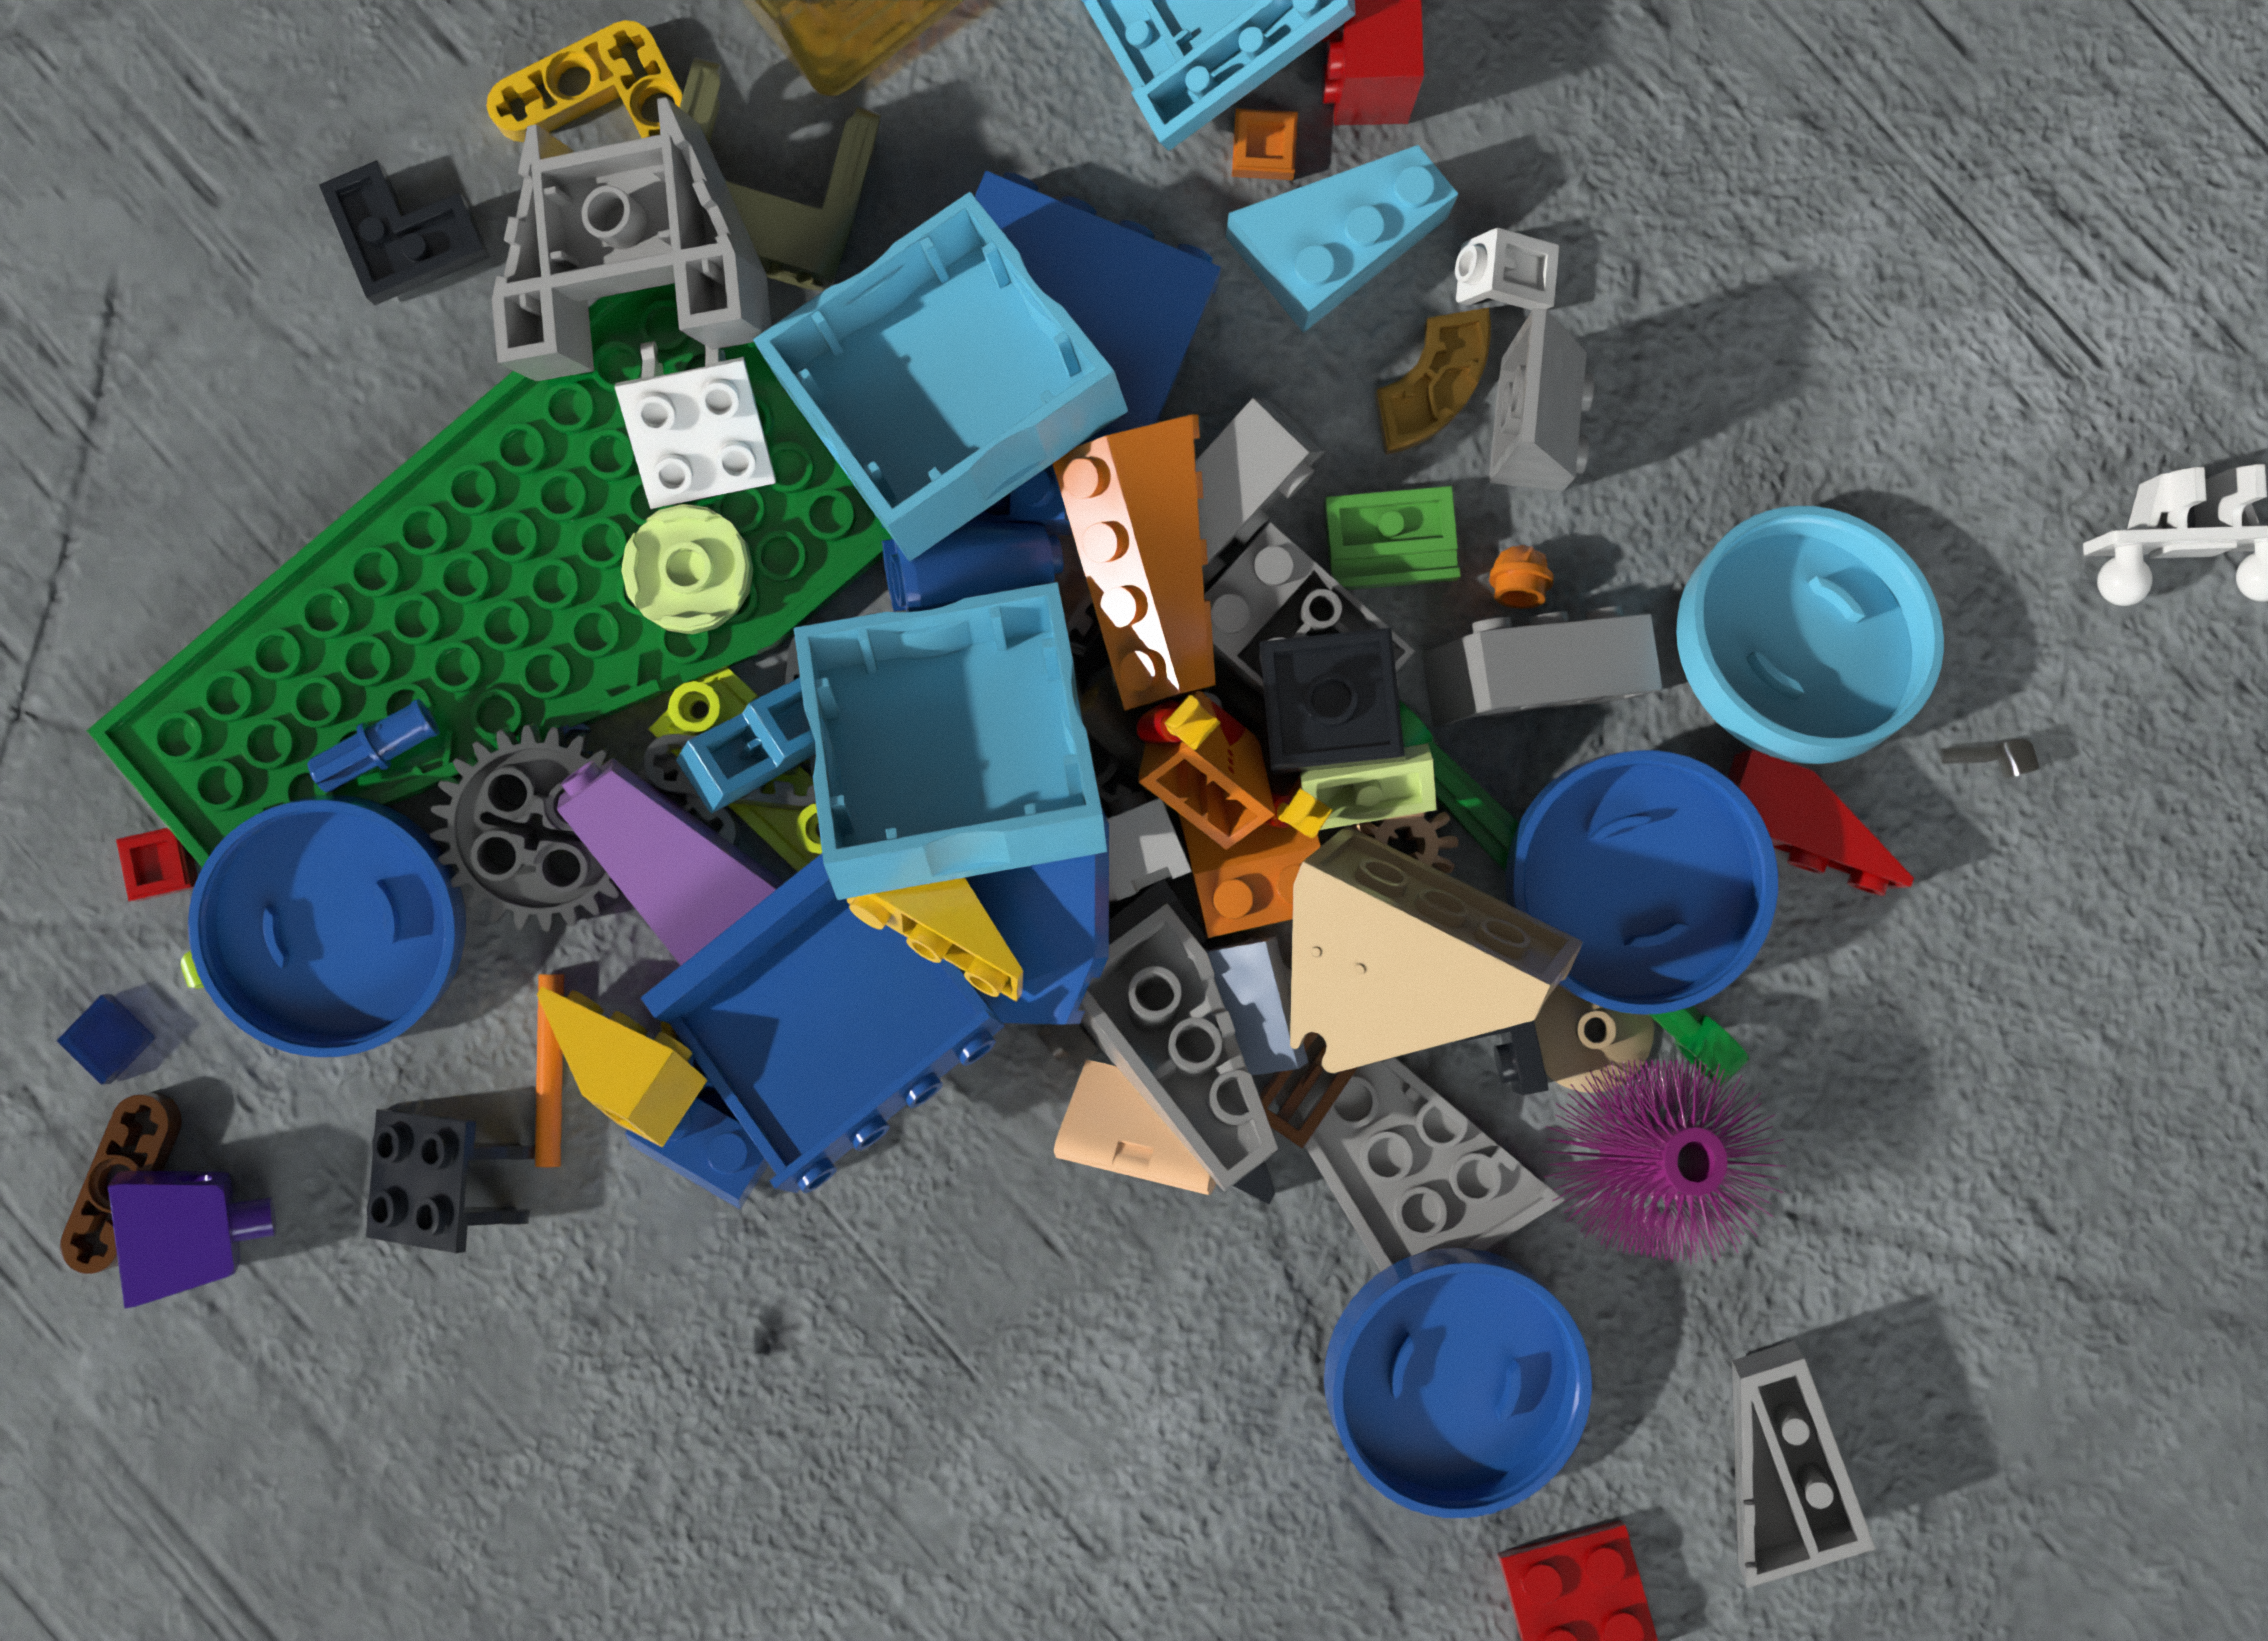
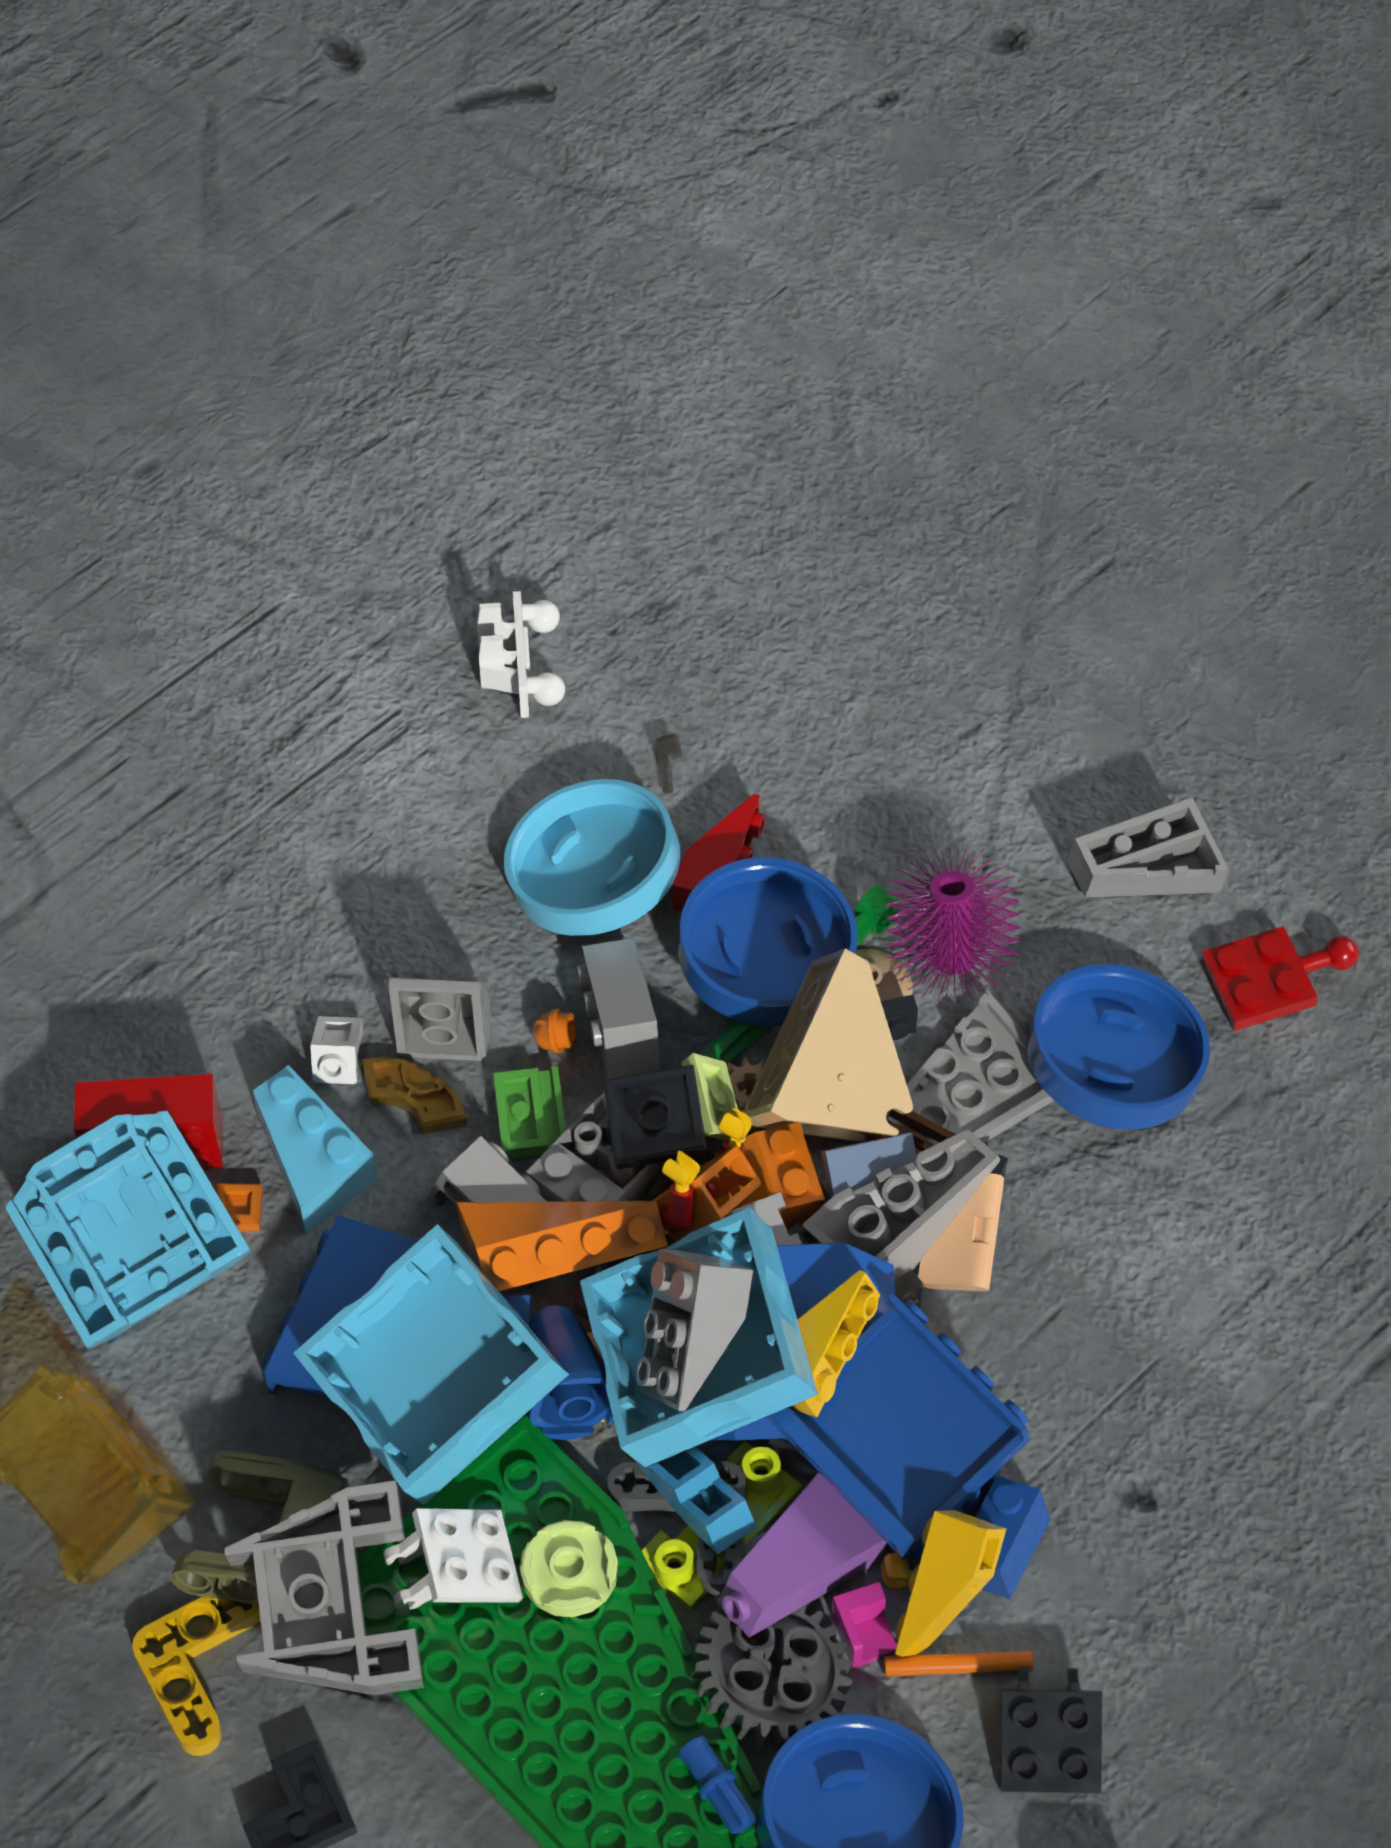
camera: 90 degrees left, 30 degrees down
none -> light grey slope [636,1248,753,1411]
none -> dark pink panel [832,1582,897,1668]

